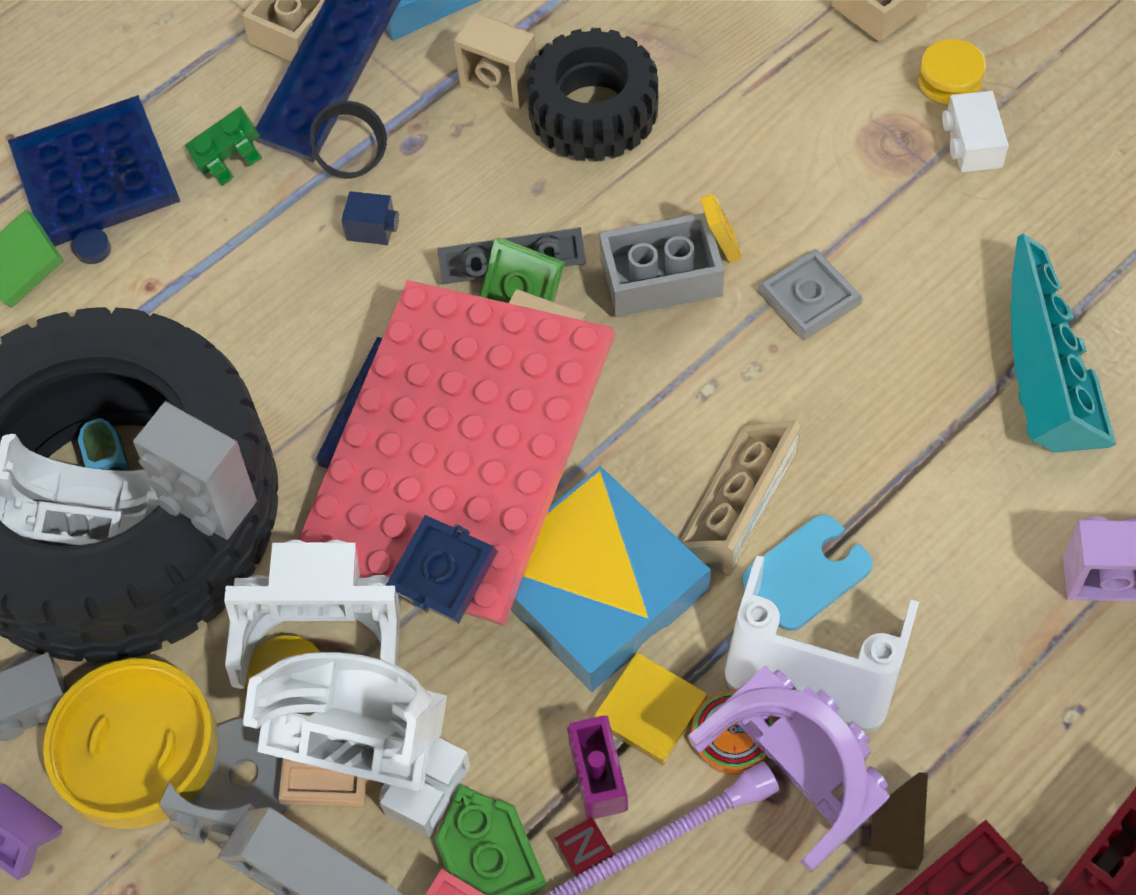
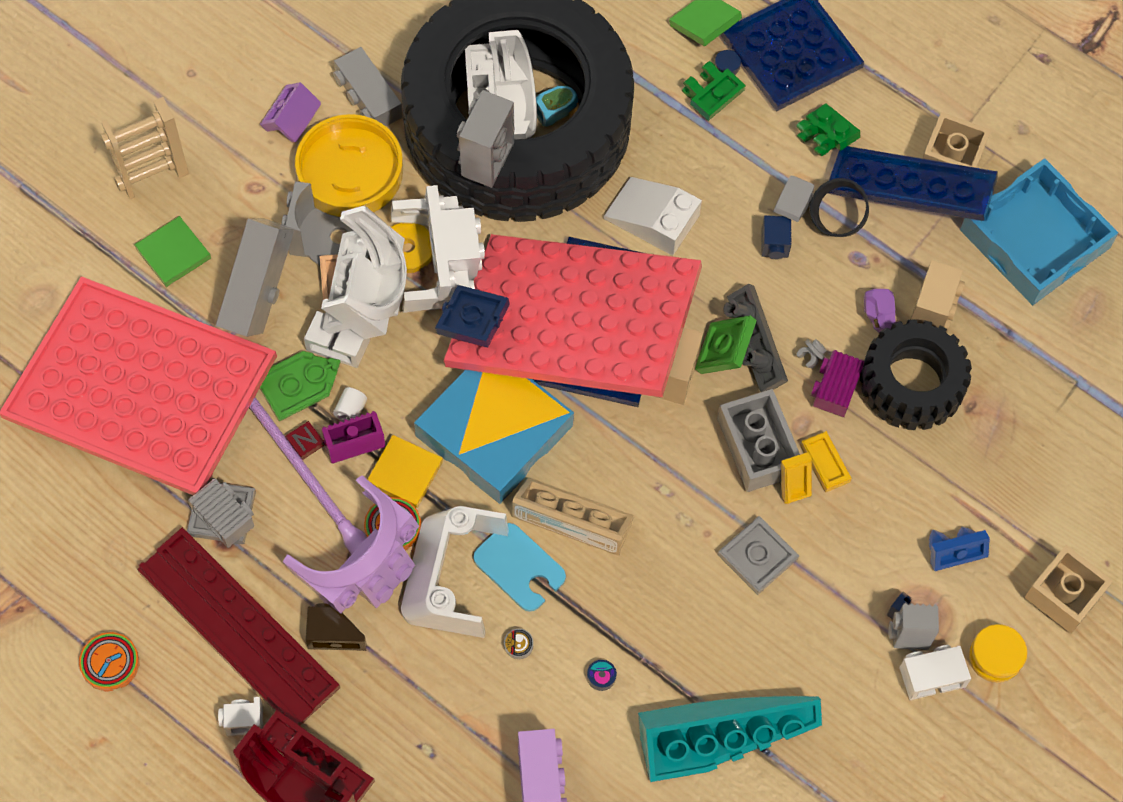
camera: 75 degrees right, 5 degrees up
none -> white gear [333,387,367,422]
none -> tile [504,629,533,659]
none -> tile [587,660,617,691]
none -> white slope [604,177,702,256]
none -> green plate [682,61,746,121]
none -> light grey slope [773,175,814,222]
none -> light grey plate [796,339,827,369]
none -> yellow tile [800,431,852,493]
none -> magenta brick [811,350,864,417]
none -> medium lavender rock [864,289,895,333]
none -> dark blue tile [887,592,912,619]
none -> light grey brick [888,603,939,650]
none -> blue tile [929,526,990,571]

